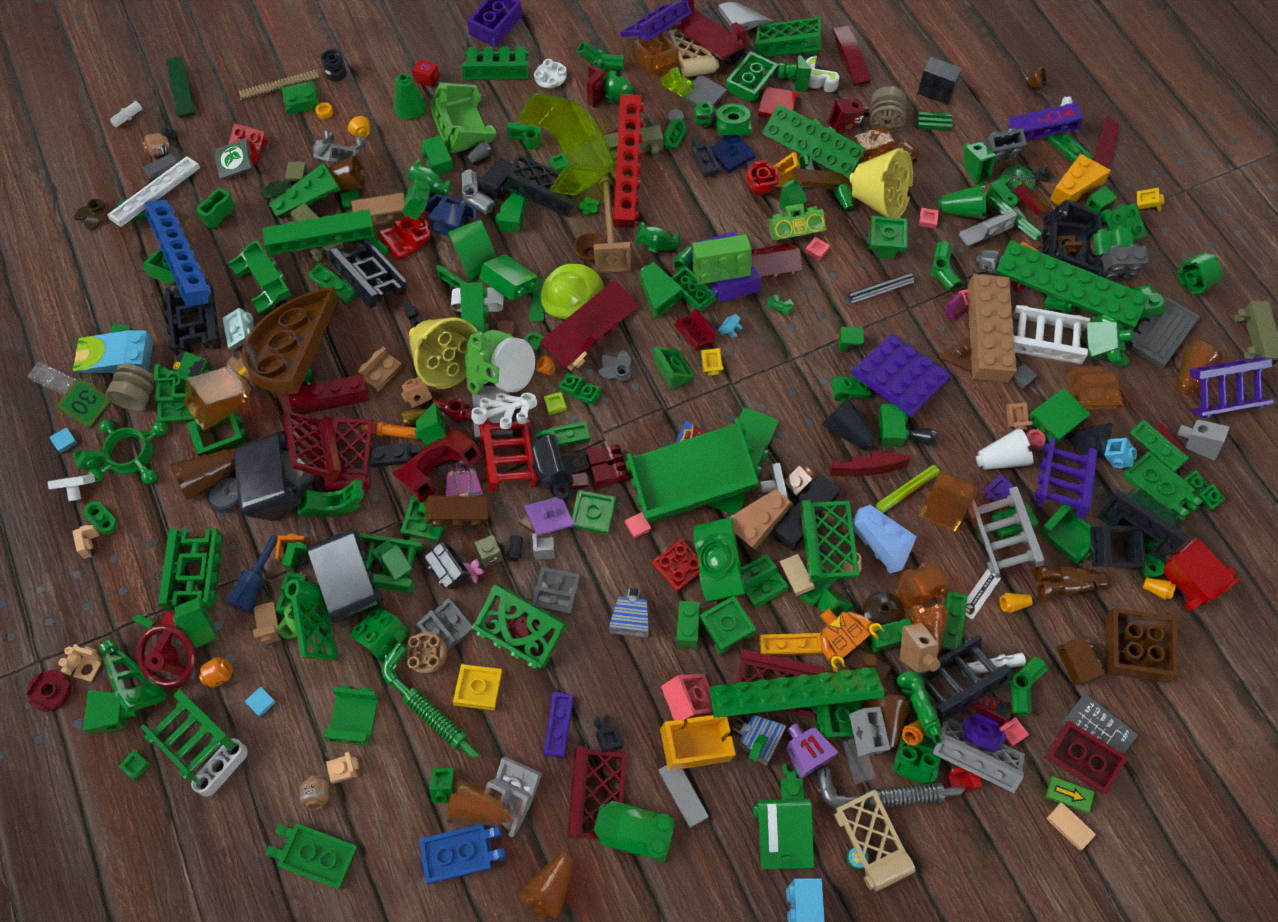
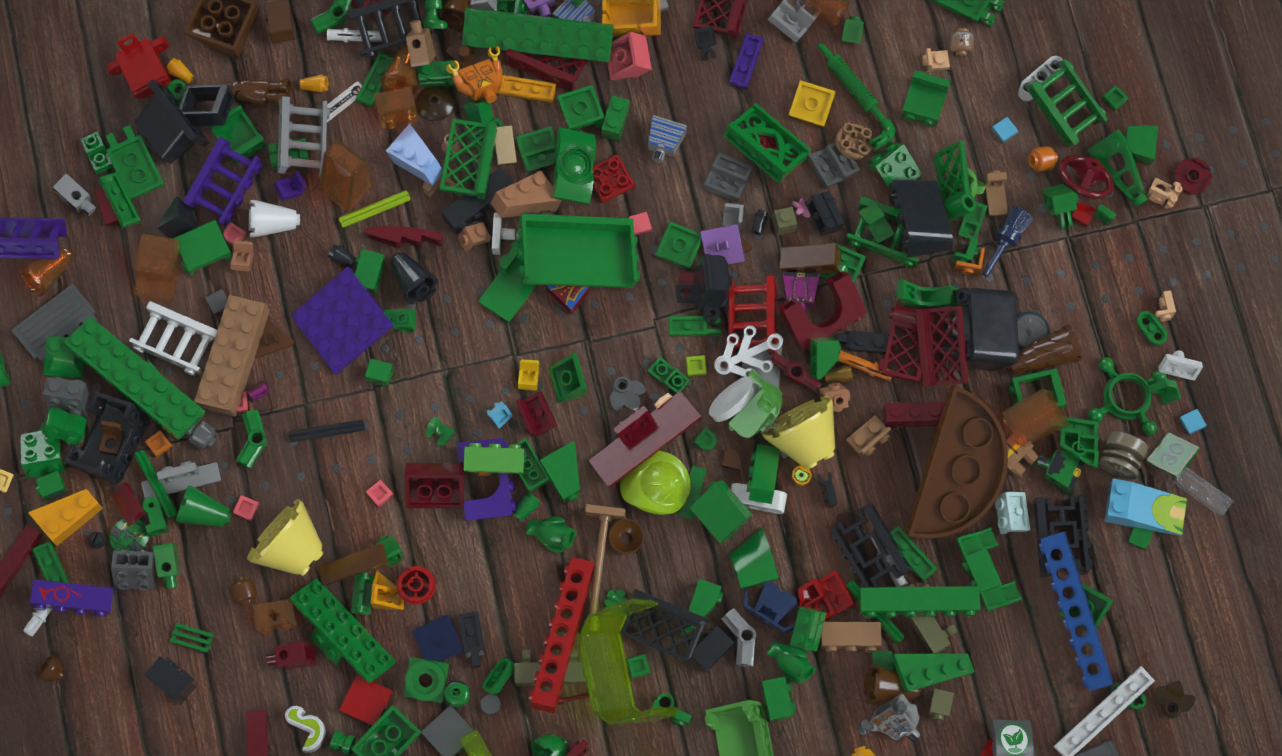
camera: 170 degrees left, 10 degrees up
green fence [158,528,224,610] -> none
green brick [196,188,236,229] -> none
clear green plate [260,180,290,198] -> none
green slope [436,265,470,288] -> none
dark grey cone [467,141,493,164] -> none
orange tile [536,355,555,375] -> none
dark red legs [586,444,629,490] -> none
bright green piece [768,203,826,240] -> none
green slope [795,56,811,92] -> none
green cone [835,184,854,211] -> none
green panel [868,216,907,259] -> none
dark tan wheel [870,86,907,133] -> none
torso [1087,315,1134,367] -> none
medium azure brick [1105,438,1137,469] -> none

